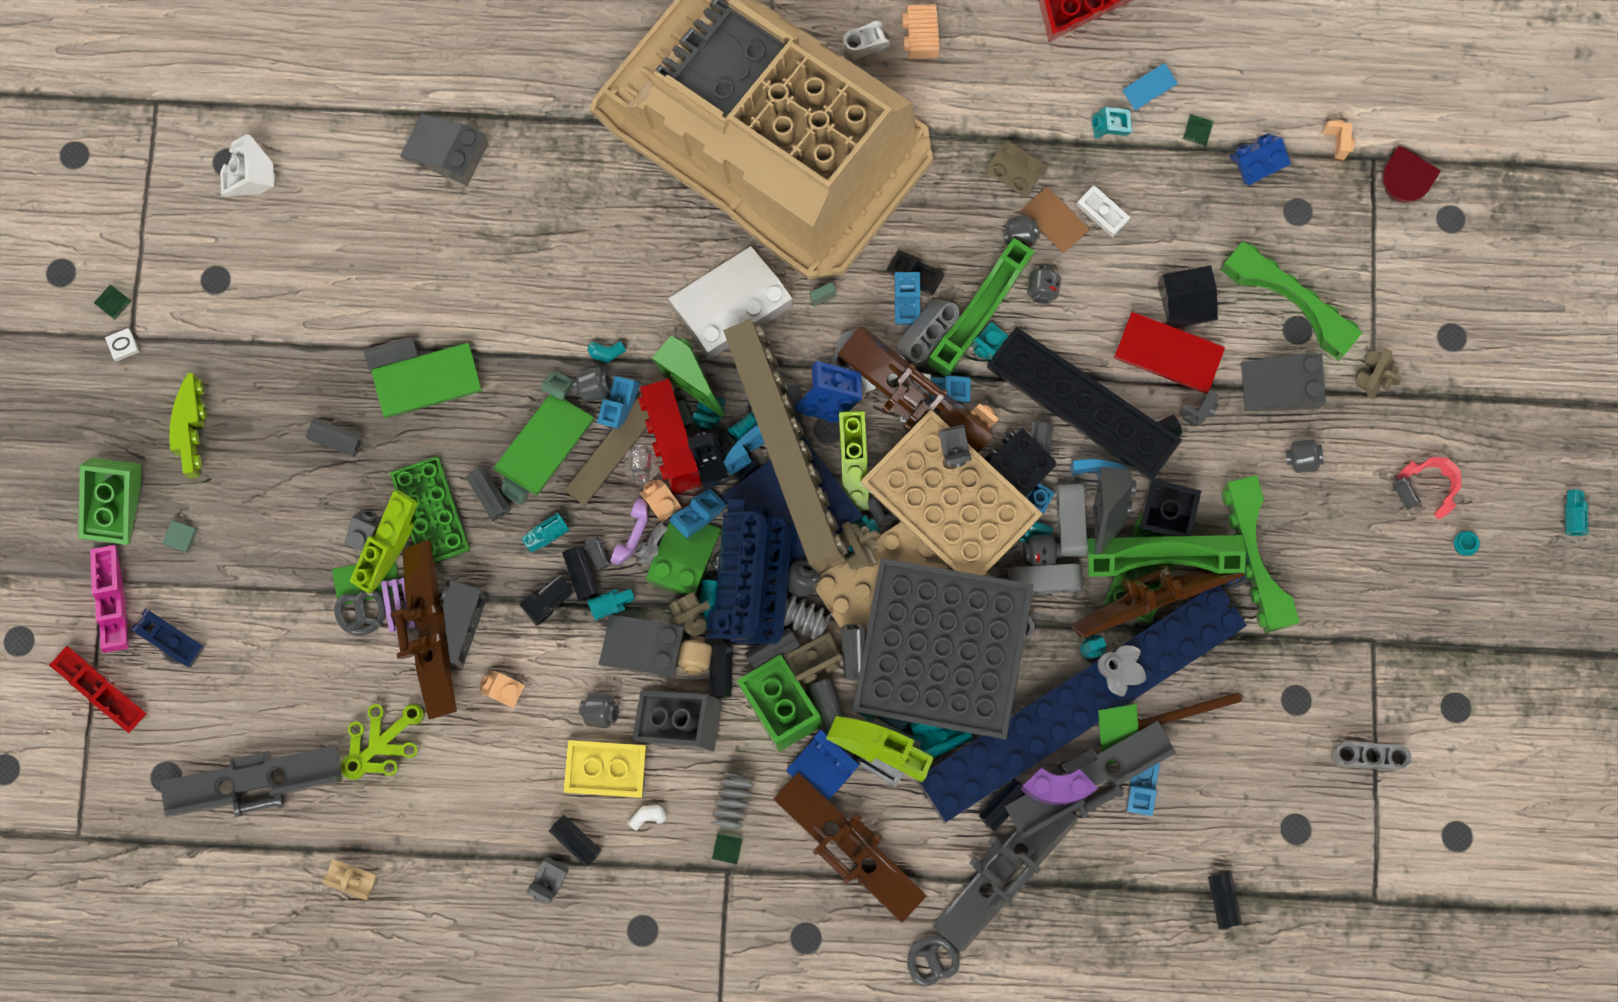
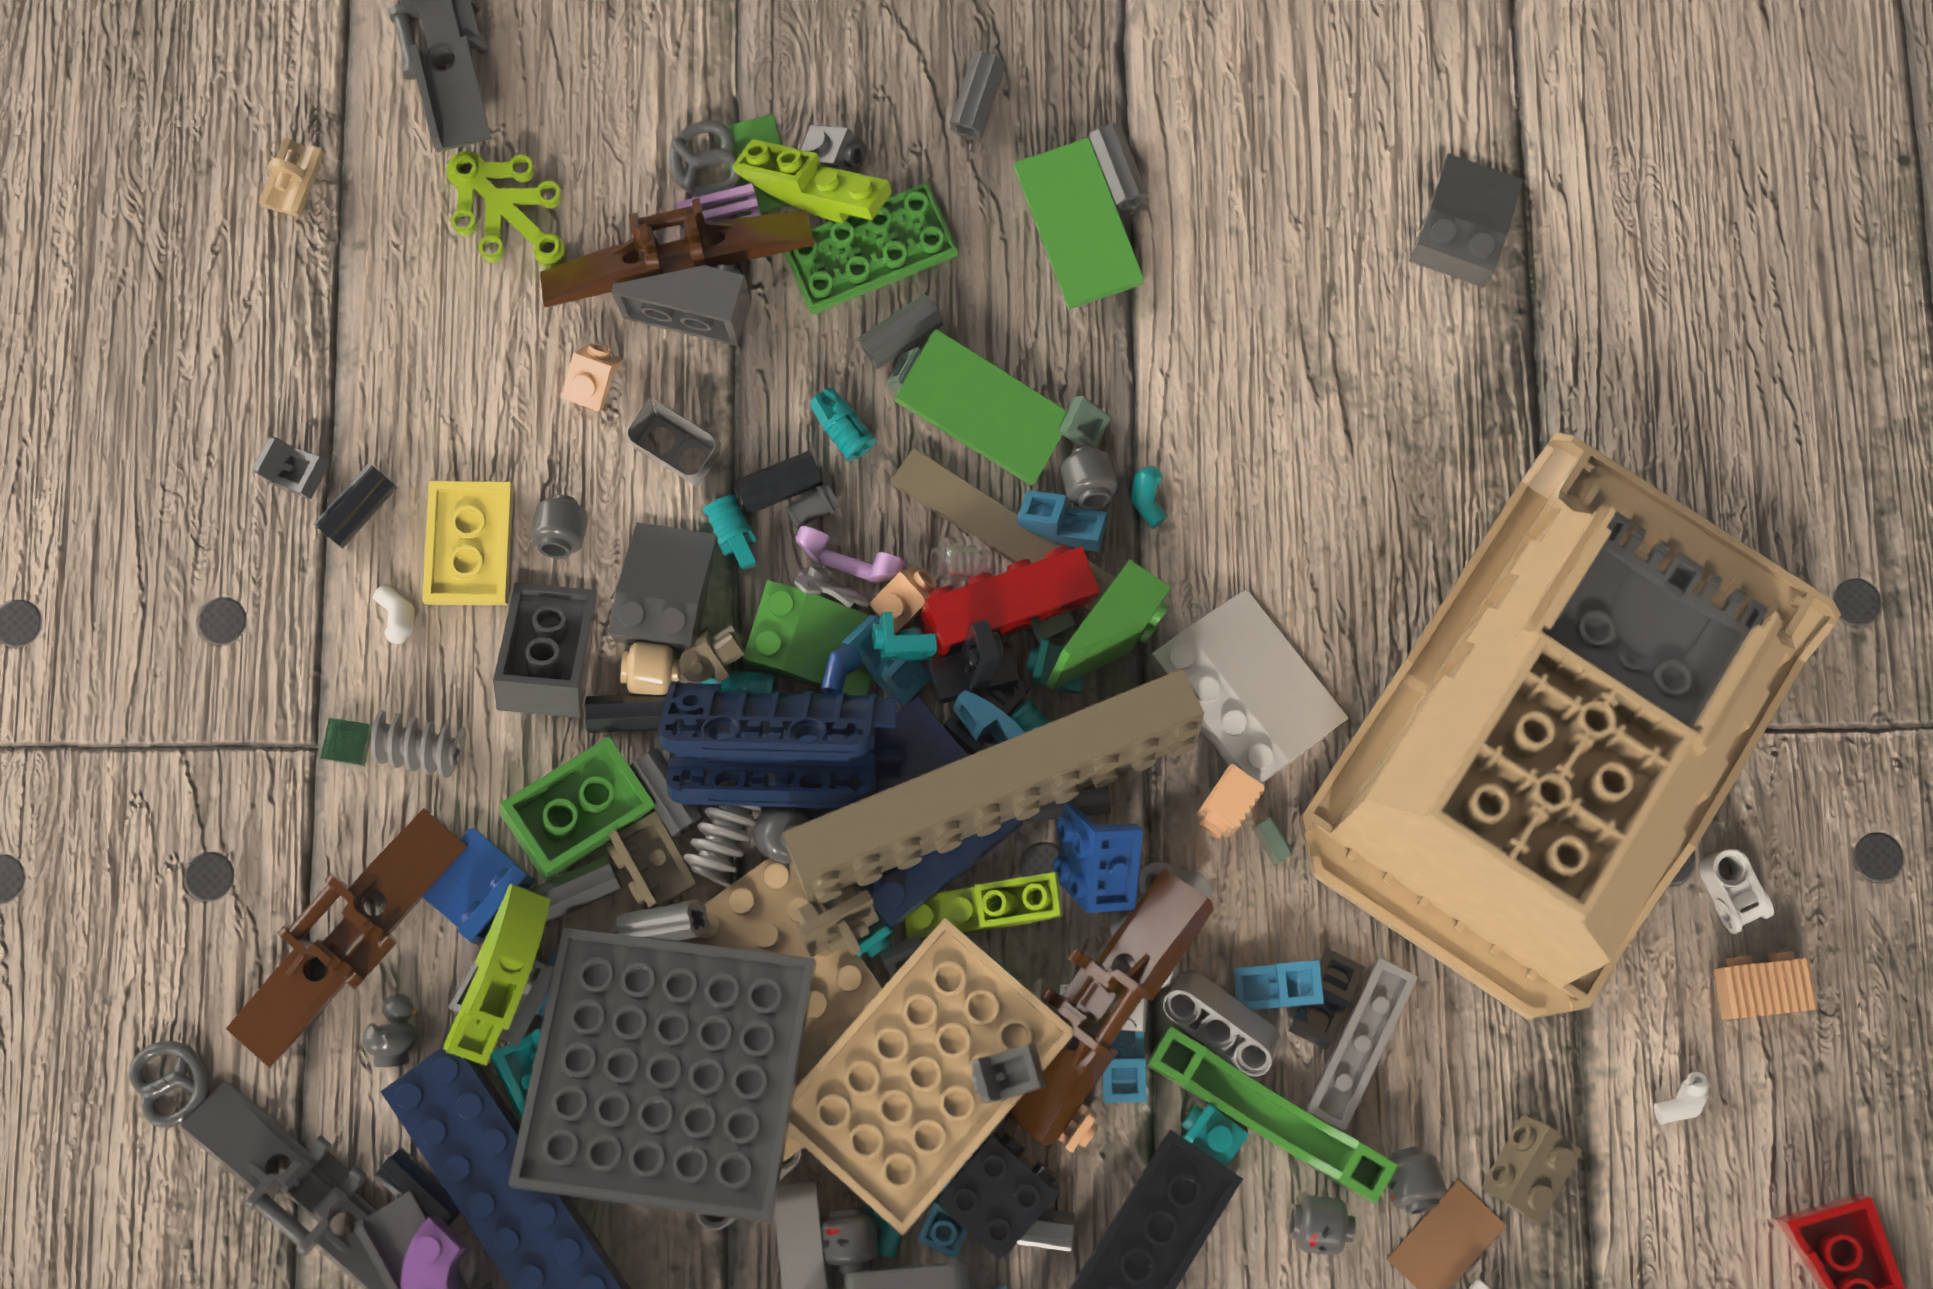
camera: 90 degrees right, 0 degrees up
black piece [520,575,574,626] -> none
none -> dark grey animal [362,994,418,1067]
none -> light grey piece [628,398,720,487]
none -> blue arm [821,645,862,695]
none -> teal bracket [872,612,937,662]
none -> light nougat brick [1195,764,1265,839]
none -> light grey plate [1305,957,1418,1132]
none -> white arm [1654,1072,1711,1124]

